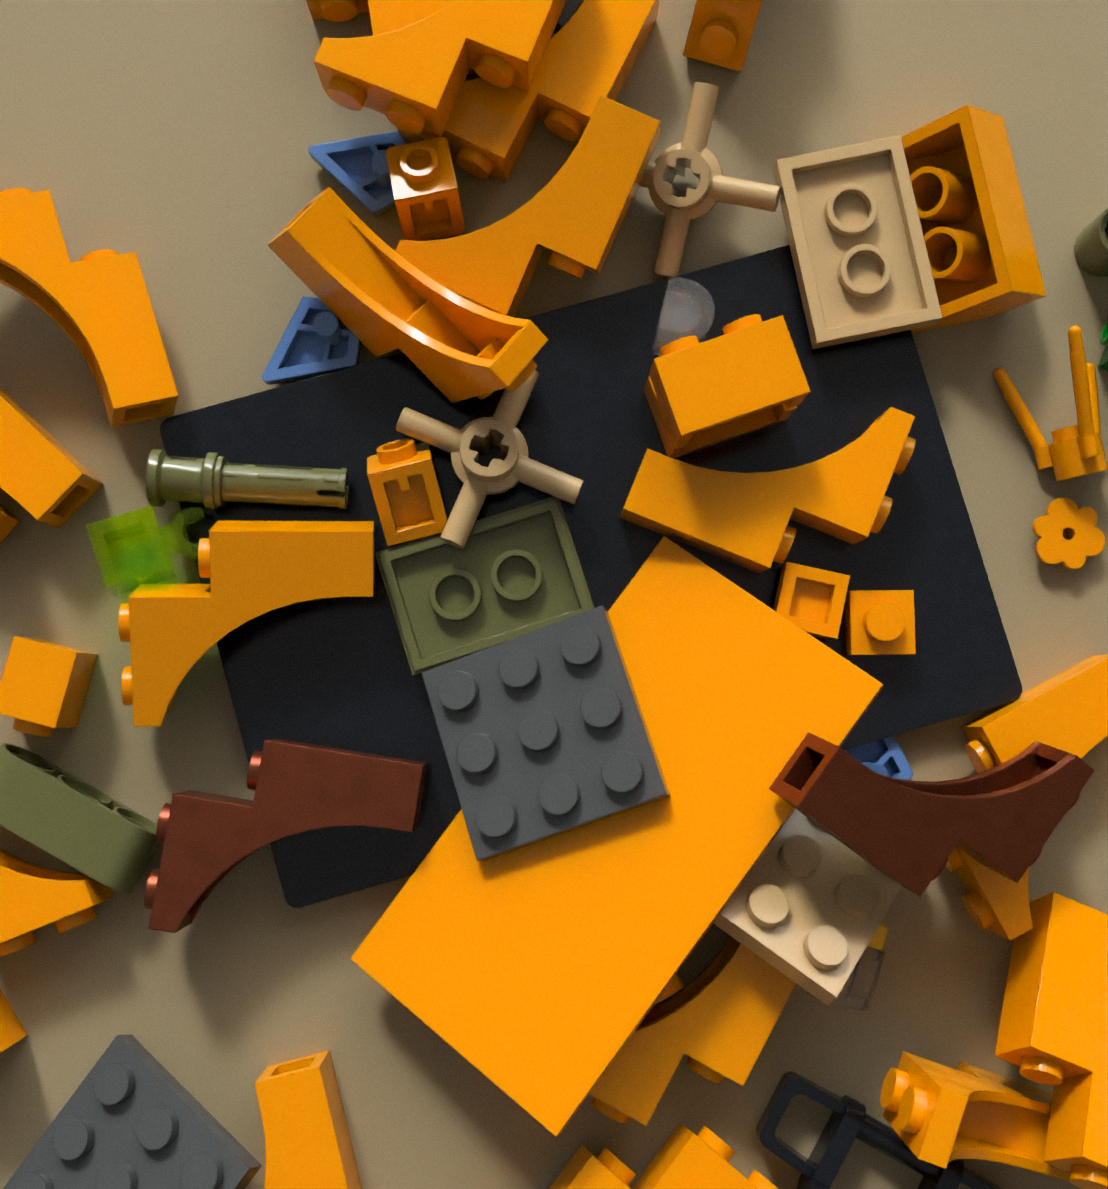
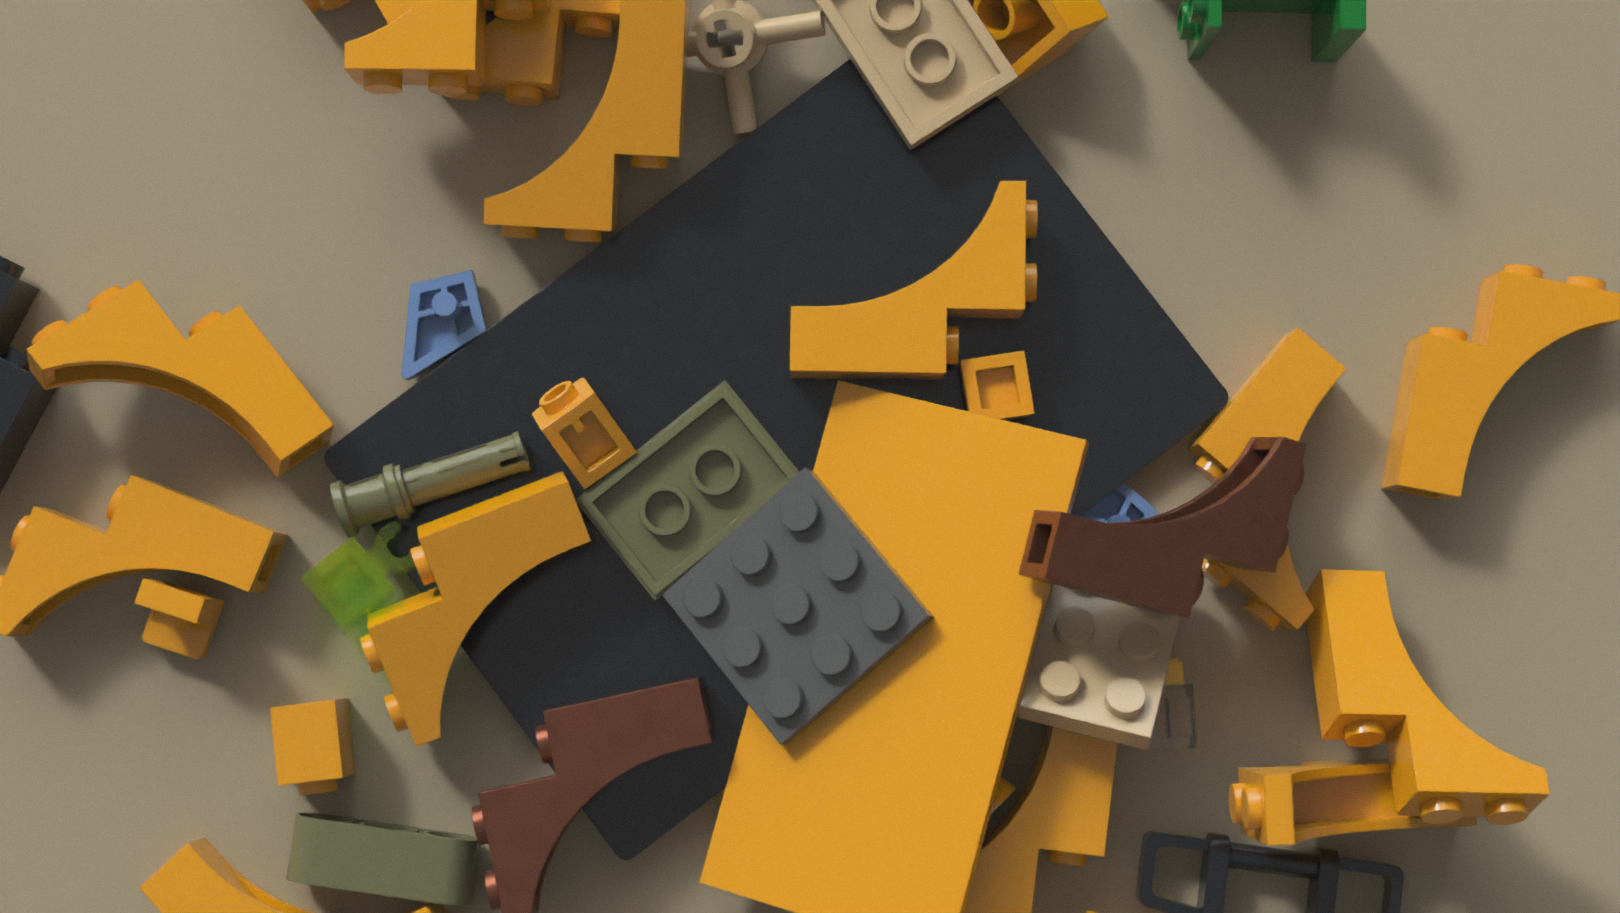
camera: 15 degrees left, 0 degrees up
light orange arch [267,187,548,403] -> none
medium blue piece [308,131,406,217] -> none
light orange bracket [385,137,466,241] -> none
tan bar [396,370,584,549] -> none
light orange piece [644,314,811,458] -> none
clear brick [652,276,715,356] -> none
light orange plate [844,590,916,656] -> none
light orange plant [993,325,1108,482] -> none
light orange plant [1032,497,1105,570] -> none

